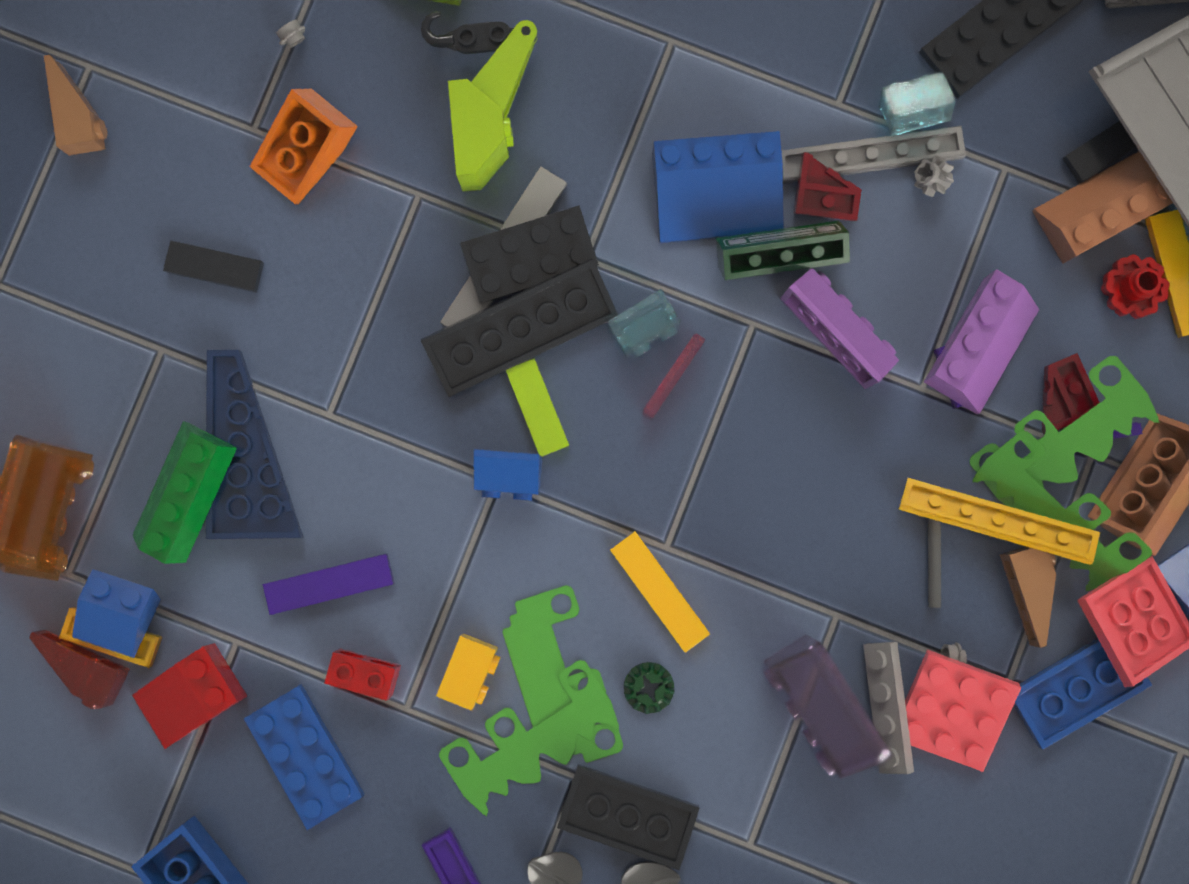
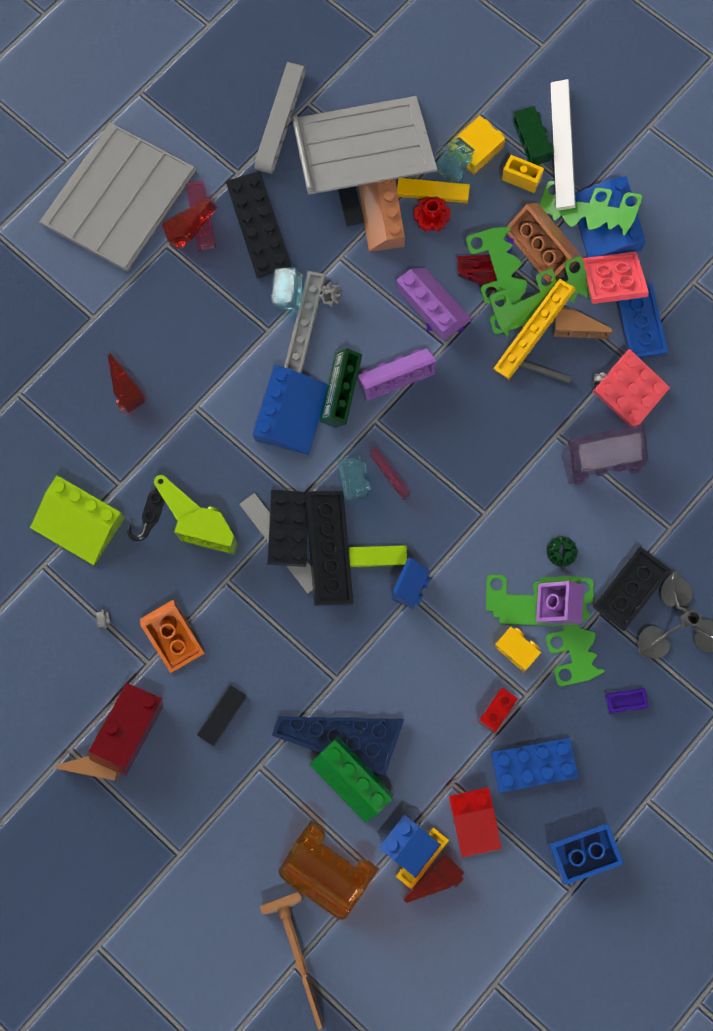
camera: 65 degrees left, 10 degrees down
dark purple tile [262,554,395,615] -> none
yellow tile [610,531,710,653] -> none
dark red wing [793,152,862,221] -> none
light grey plate [863,642,914,774] -> none
none -> dark red brick [88,683,163,776]
none -> medium lavender slope [536,581,584,625]

